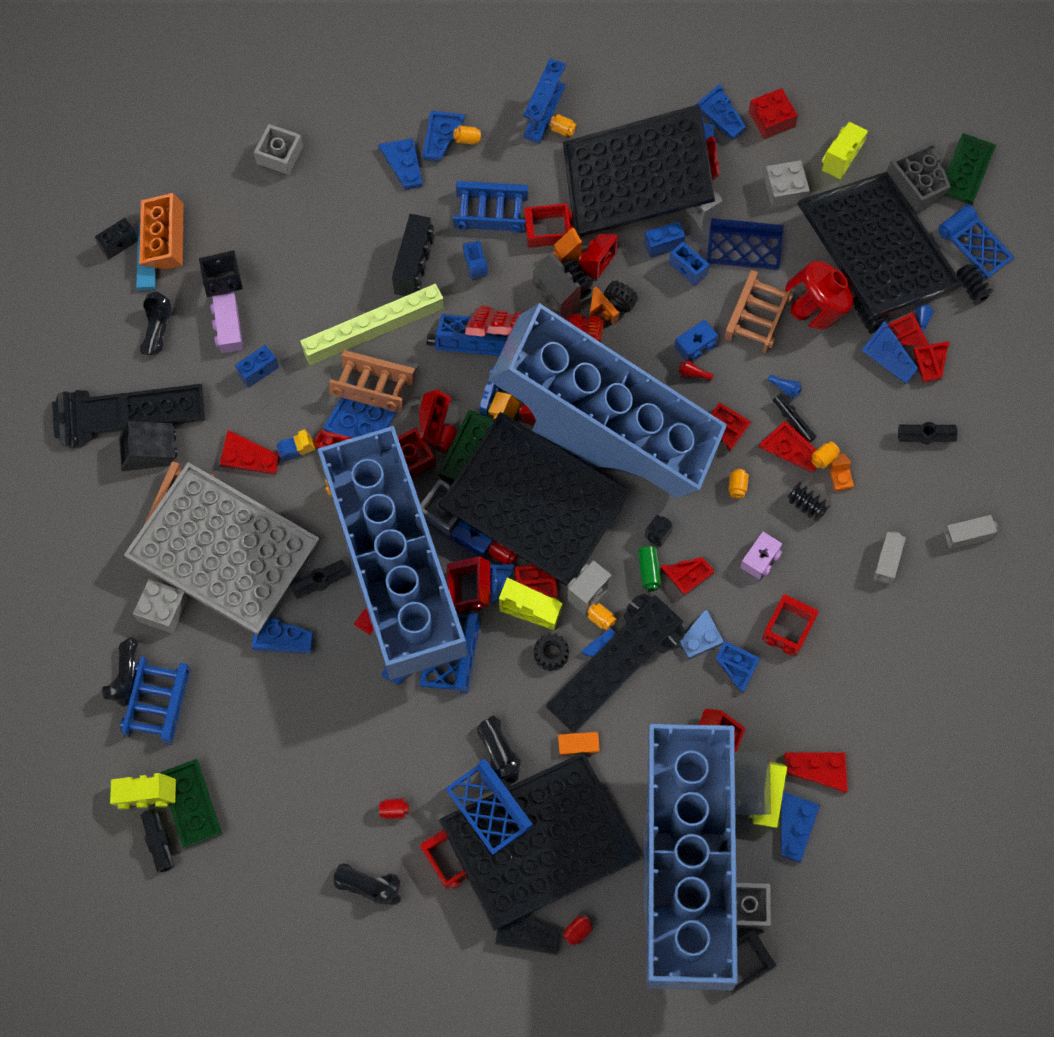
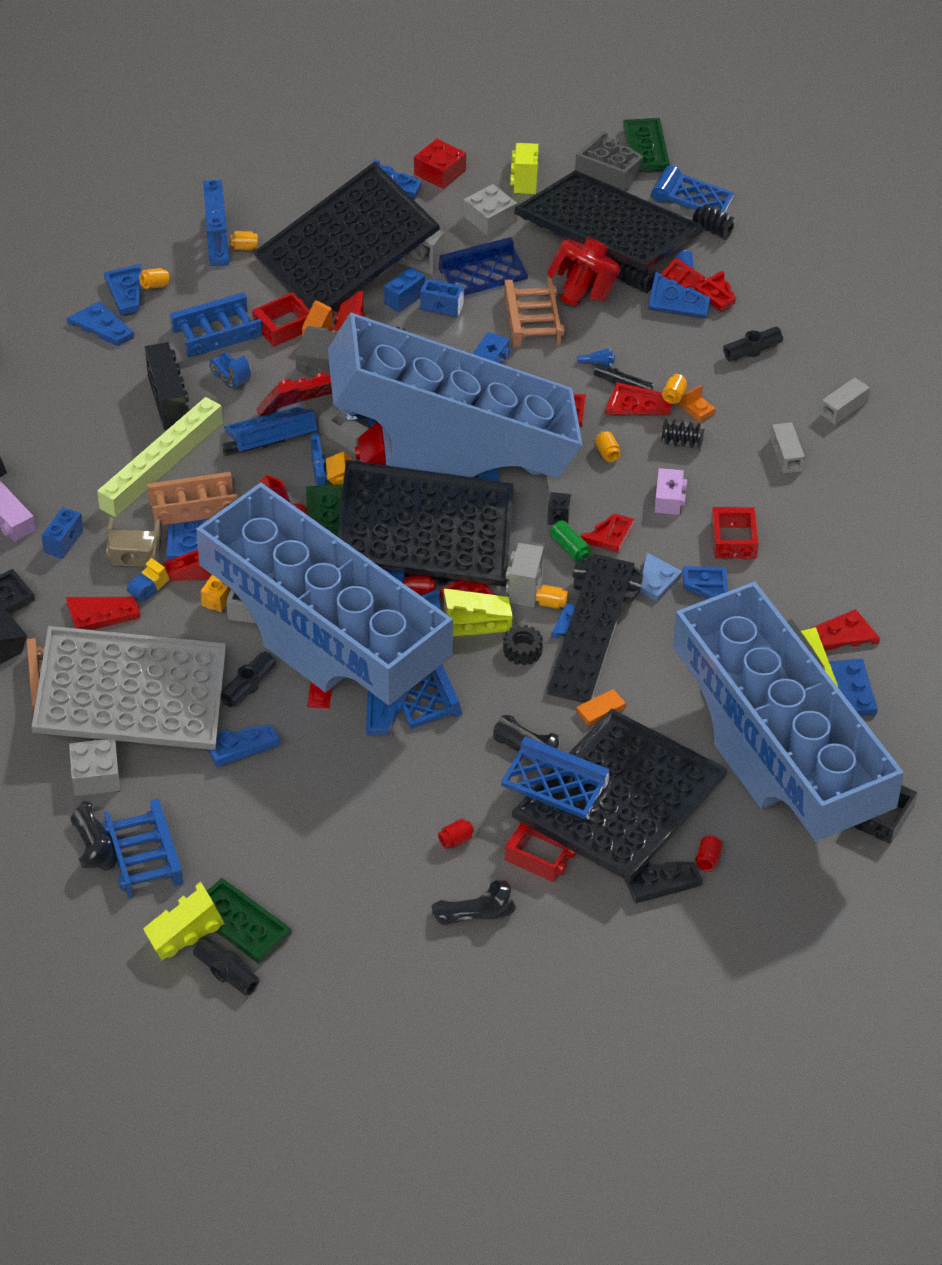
camera: 30 degrees left, 20 degrees down
none -> dark tan piece [106,517,162,567]

